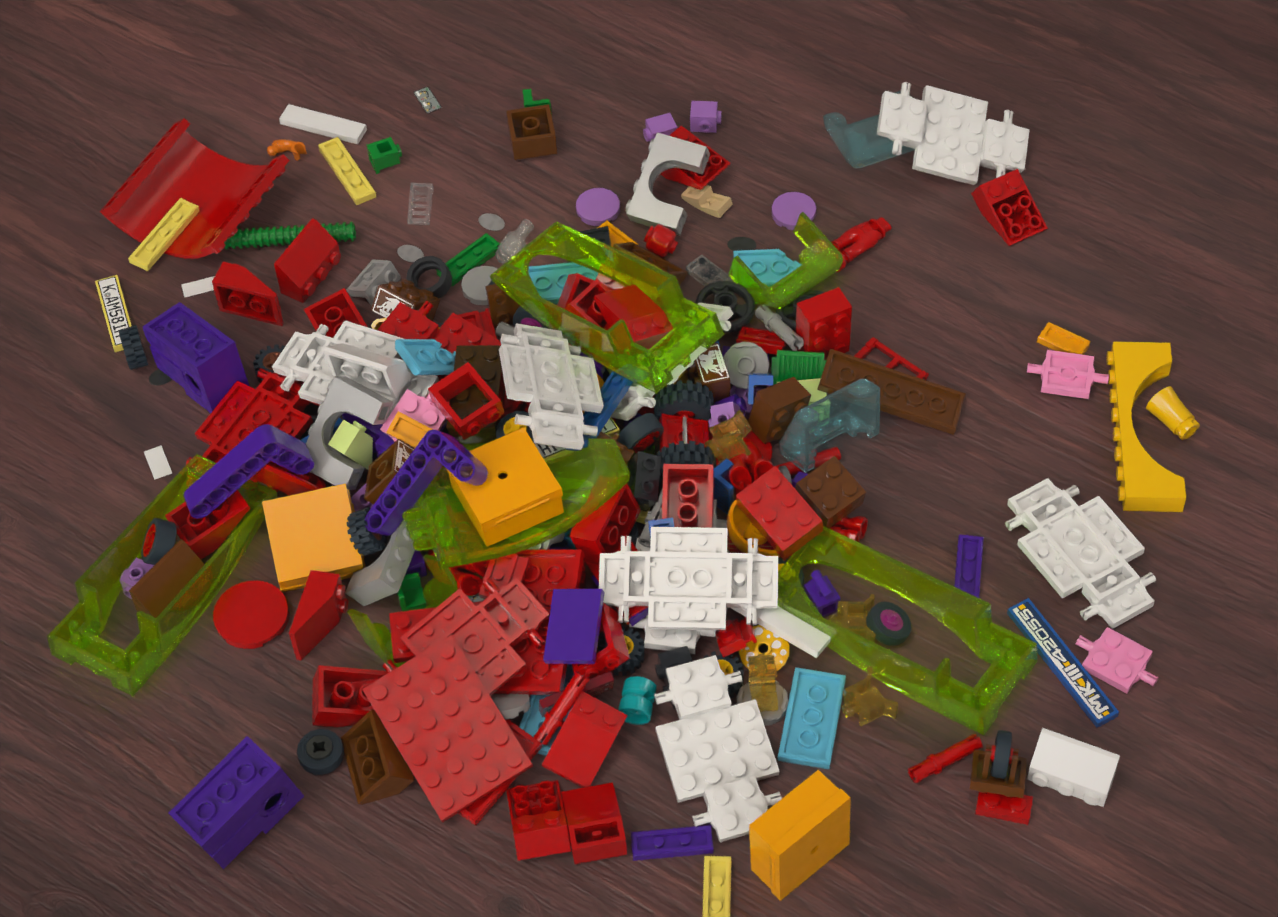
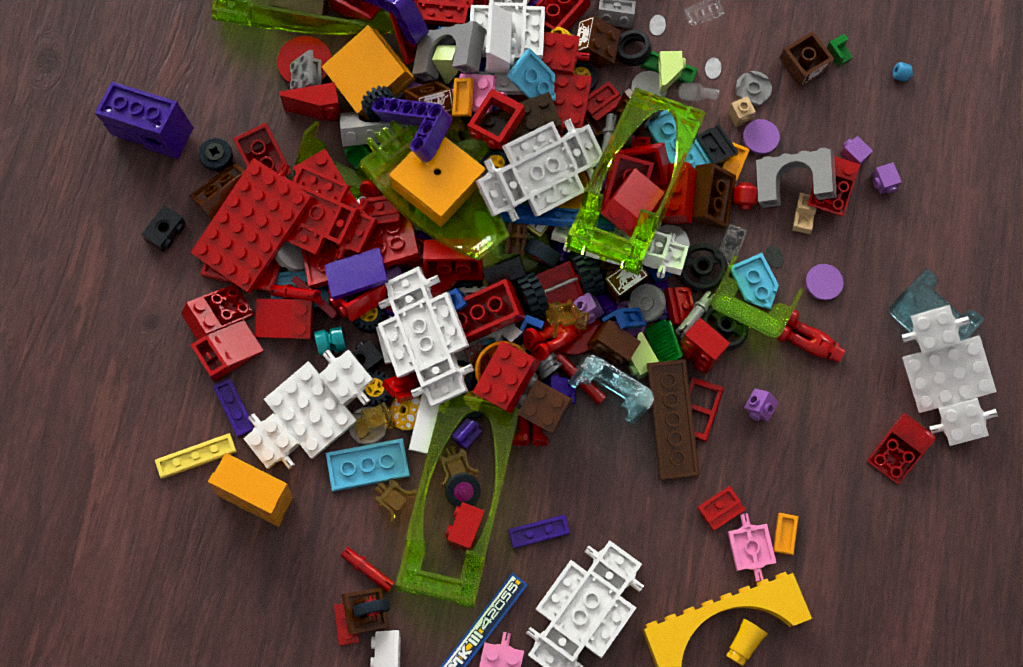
camera: 60 degrees right, 20 degrees up
none -> black brick [141,205,186,252]
none -> light grey bracket [290,50,322,90]
none -> red brick [445,502,485,553]
none -> white sticker [501,324,522,342]
none -> yellowish green slope [658,51,686,93]
none -> red plate [697,486,746,531]
none -> tan brick [728,96,756,127]
none -> light grey tile [735,71,772,107]
none -> medium lavender brick [744,389,778,421]
none -> dark azure piece [893,62,913,82]

